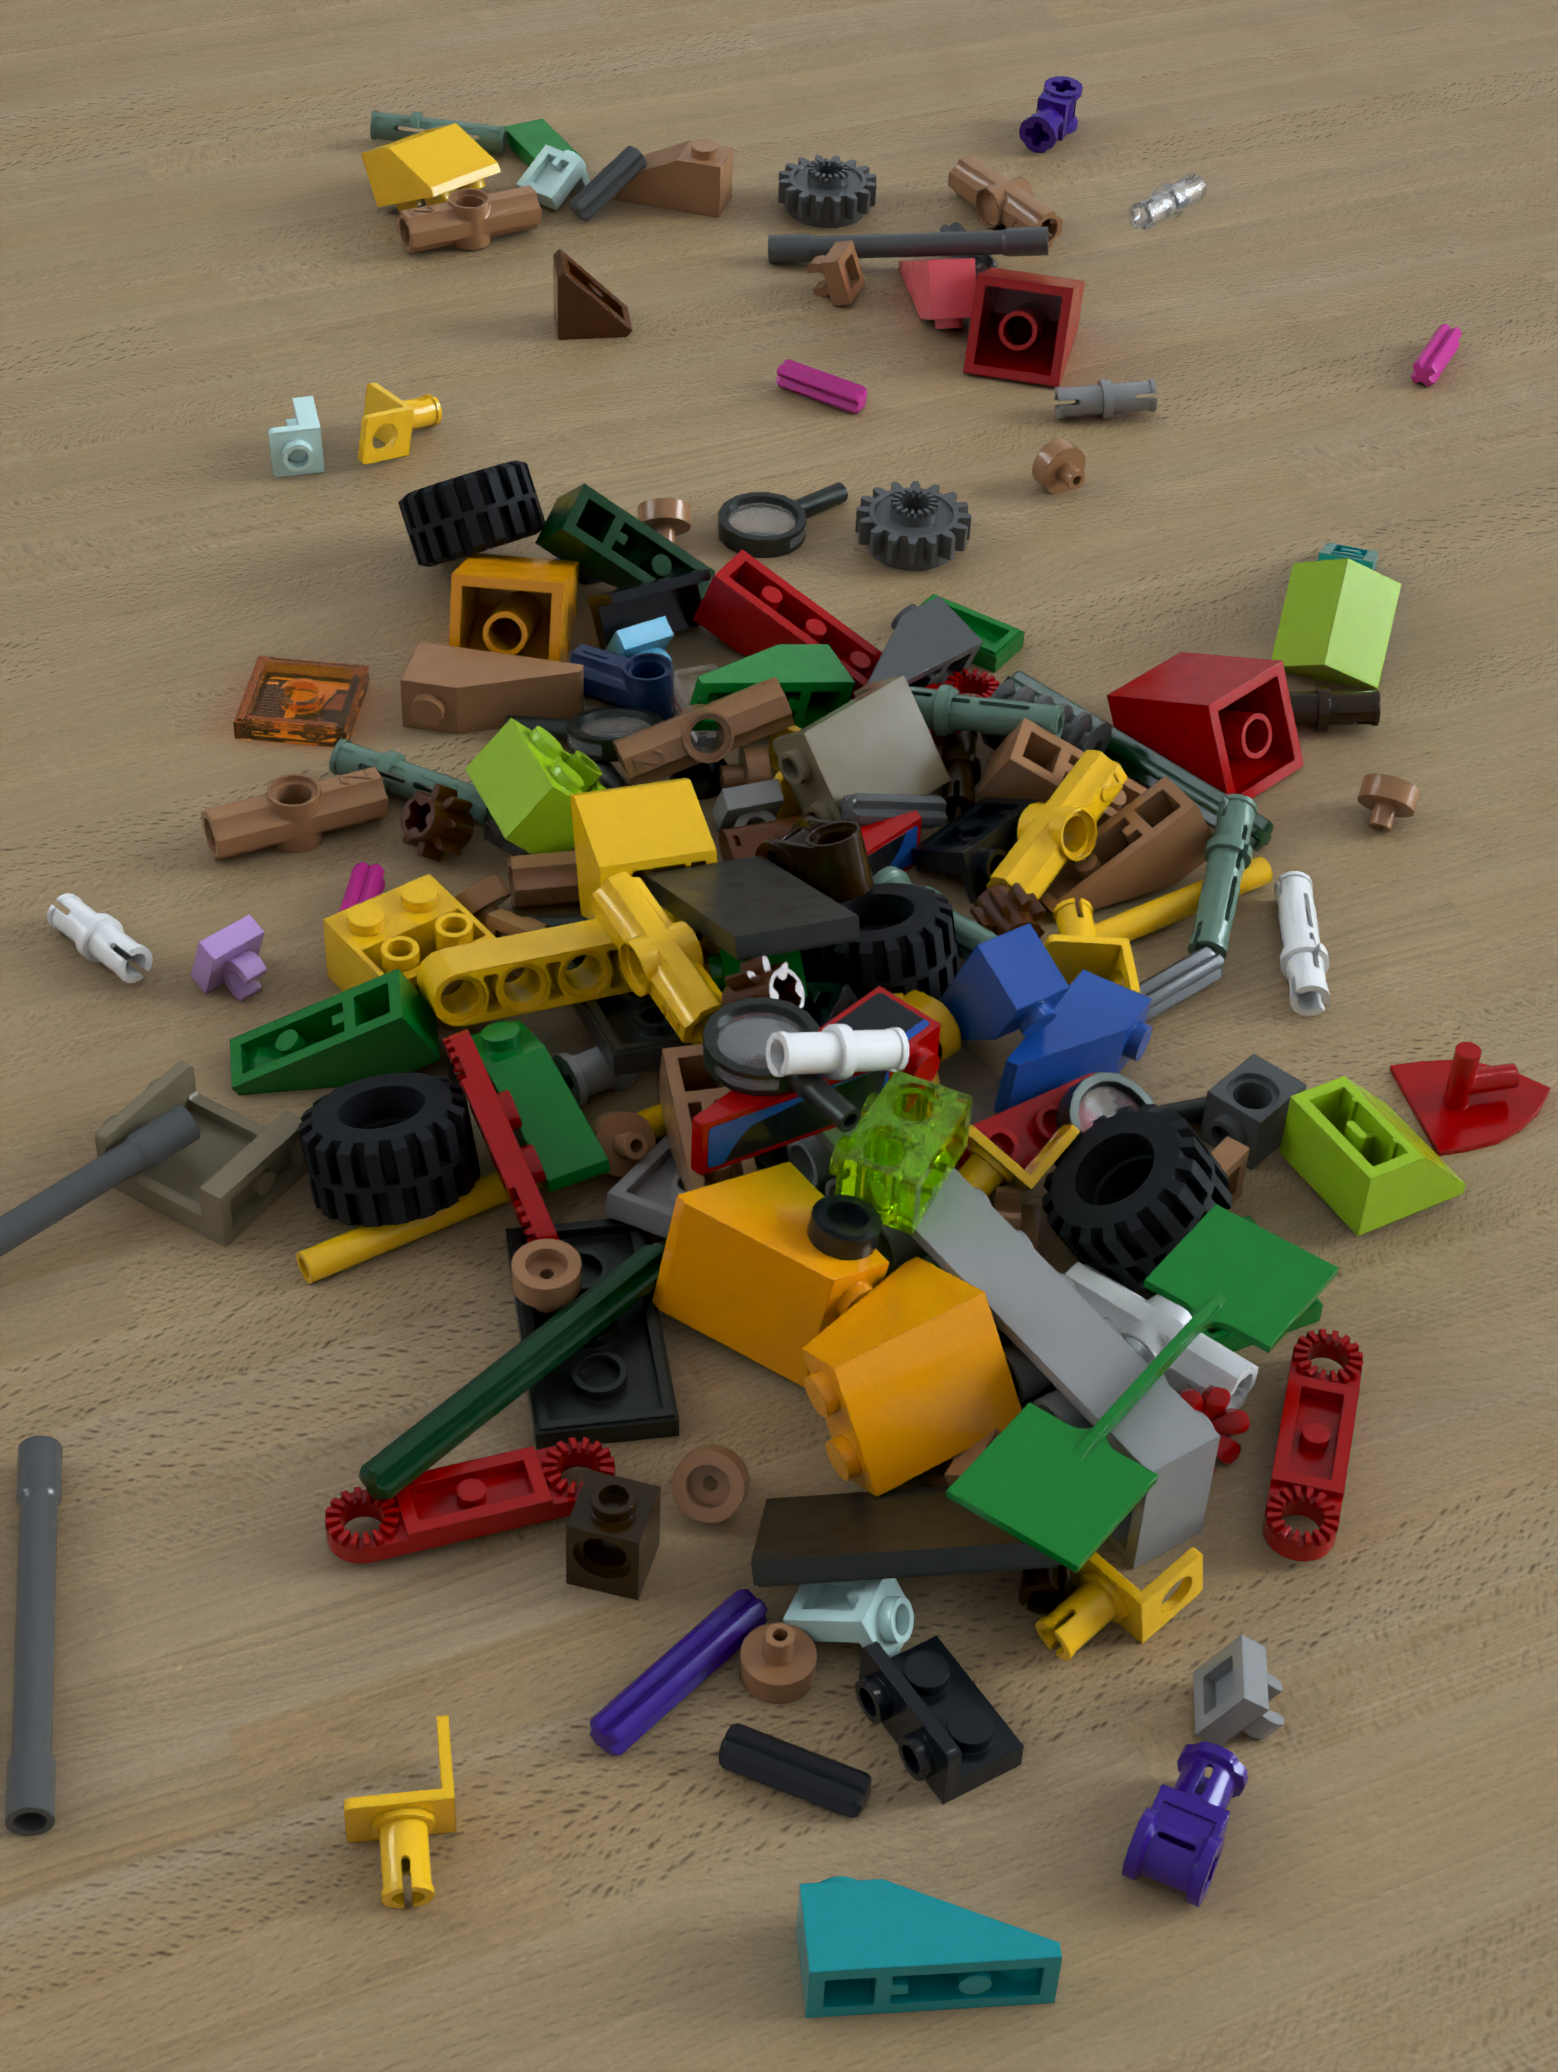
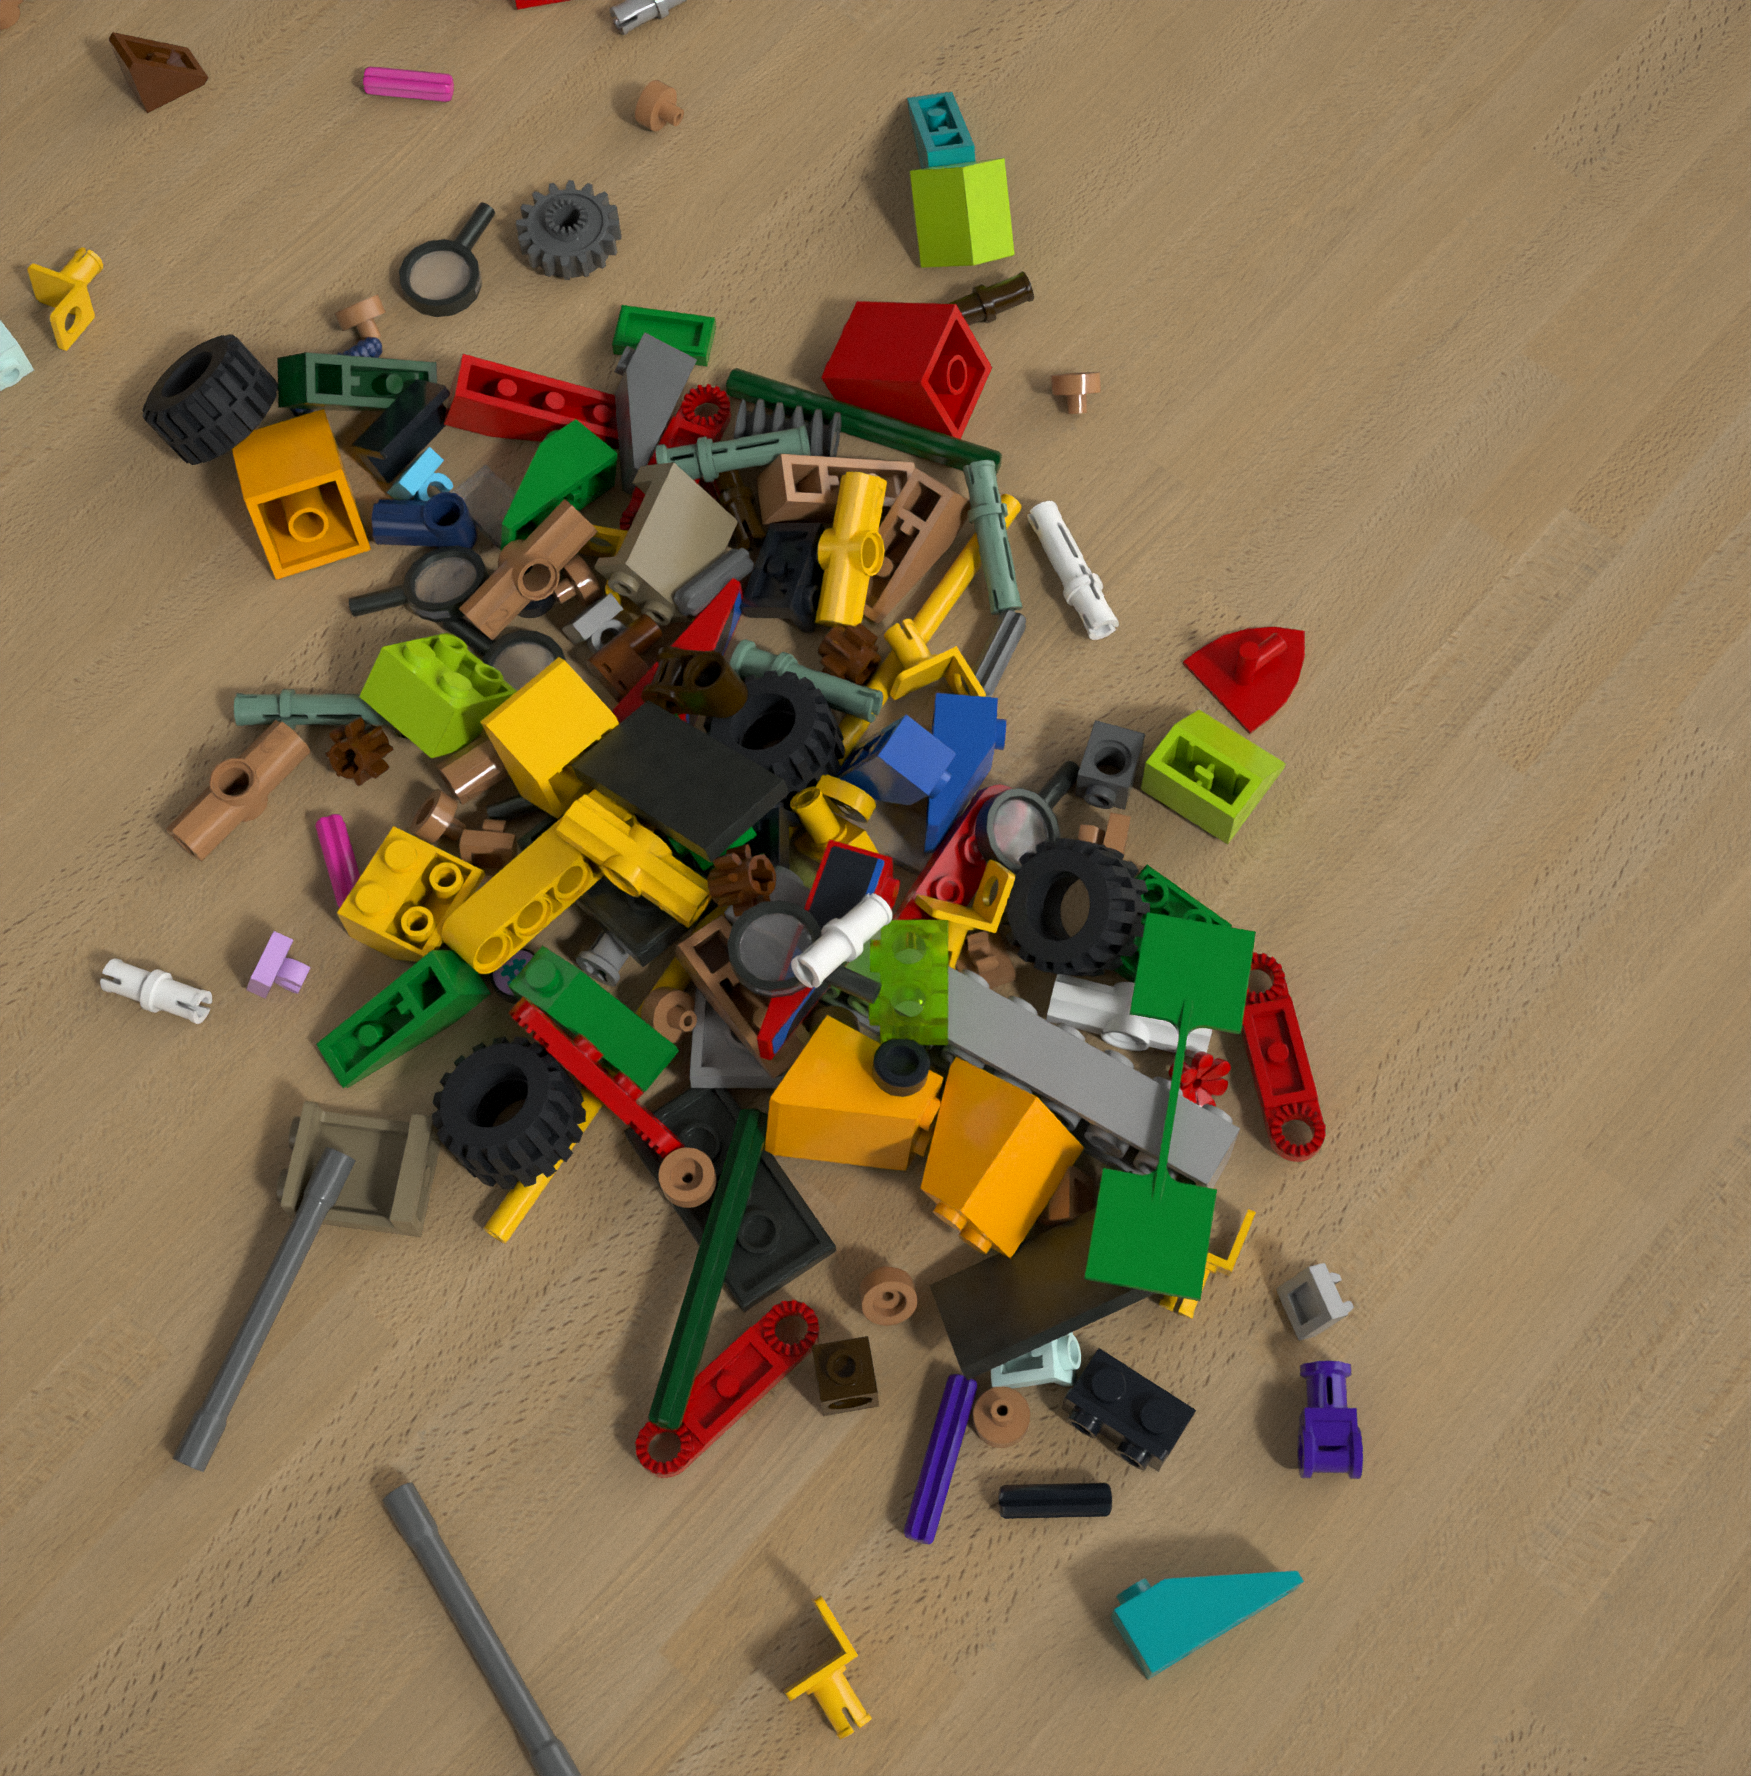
camera: 20 degrees left, 25 degrees up
clear orange tile [233,656,369,747] -> none
medium nougat slope [400,641,584,734] -> none

